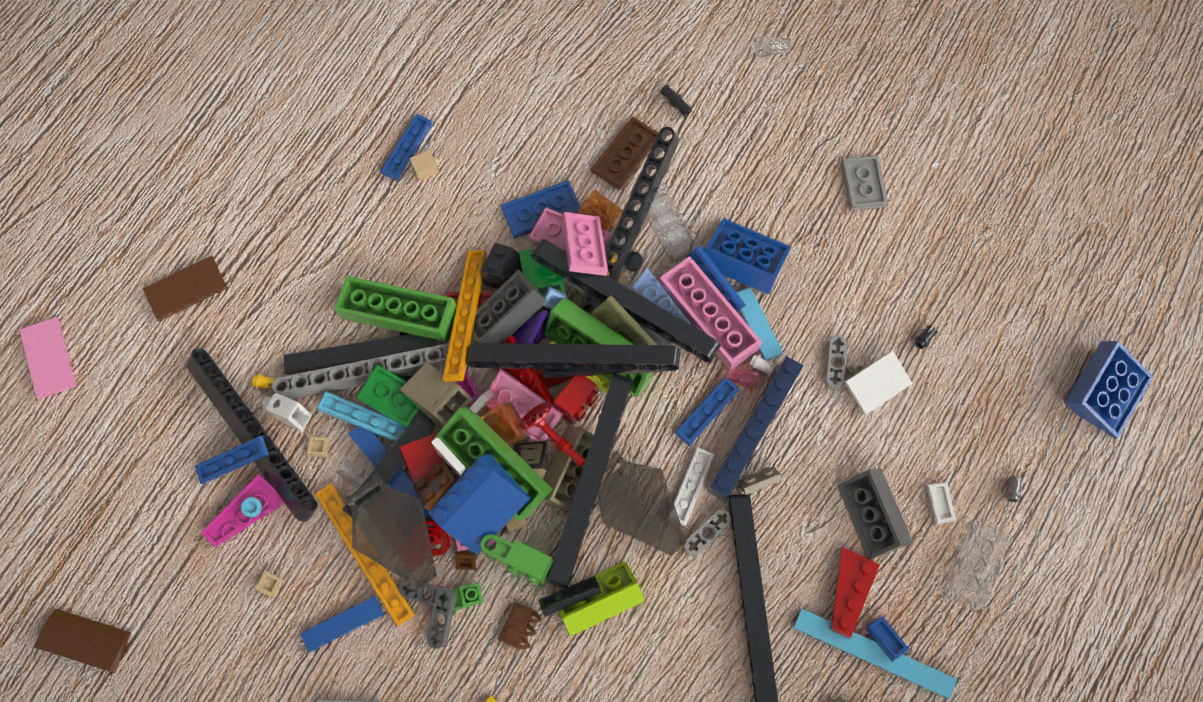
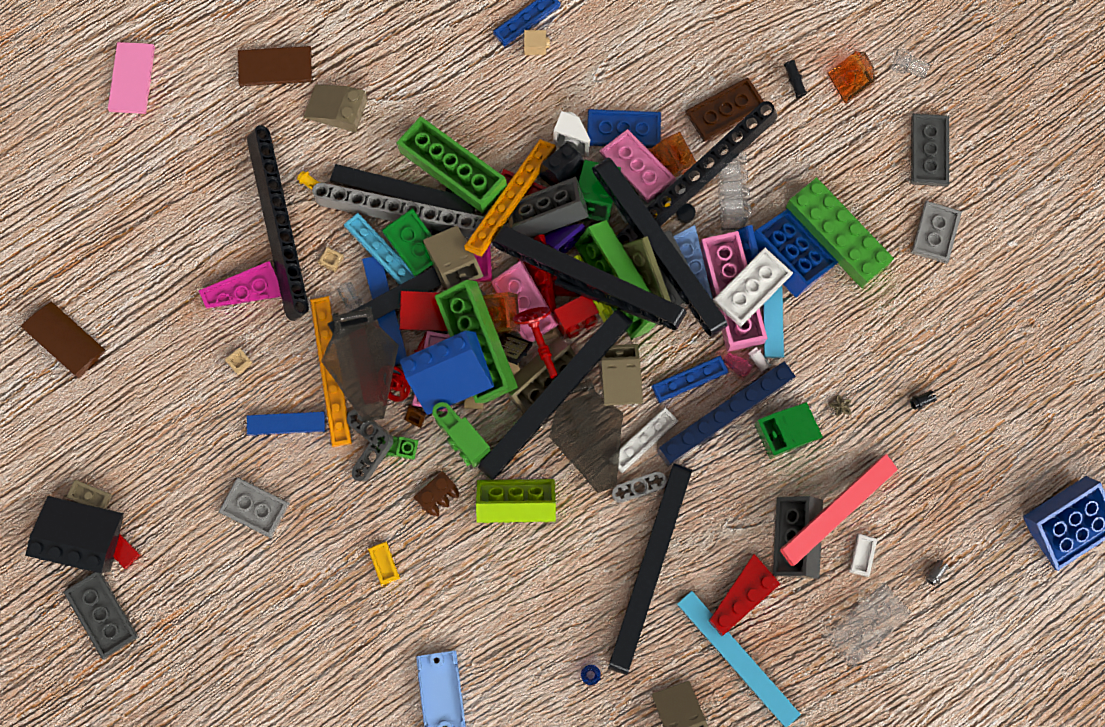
camera: 20 degrees right, 5 degrees up
blue tile [195,436,269,484] -> none
medium azure tile [241,497,262,518] -> none
white torso [262,393,312,432] -> none
reddish brown plate [413,460,458,511] -> none
white tile [431,438,466,478] -> none
light grey tile [469,389,494,413] -> none
black tile [538,576,602,617] -> none
light blue tile [543,287,567,310] -> none
bright pink tile [562,212,608,276] -> none
dark tan plate [738,466,782,495] -> none
light grey beam [825,335,847,391] -> none
white tile [844,351,913,415] -> none
blue tile [865,616,909,662] -> none
none -> dark tan slope [304,84,368,133]
none -> white slope [553,111,590,157]
none -> dark tan slope [598,344,643,406]
none -> white tile [713,248,793,328]
none -> green slope [754,402,823,459]
none -> coral tile [780,454,898,566]
none -> bright green brick [785,177,894,288]
none -> clear orange slope [827,51,875,103]
none -> dark grey tile [911,113,949,187]

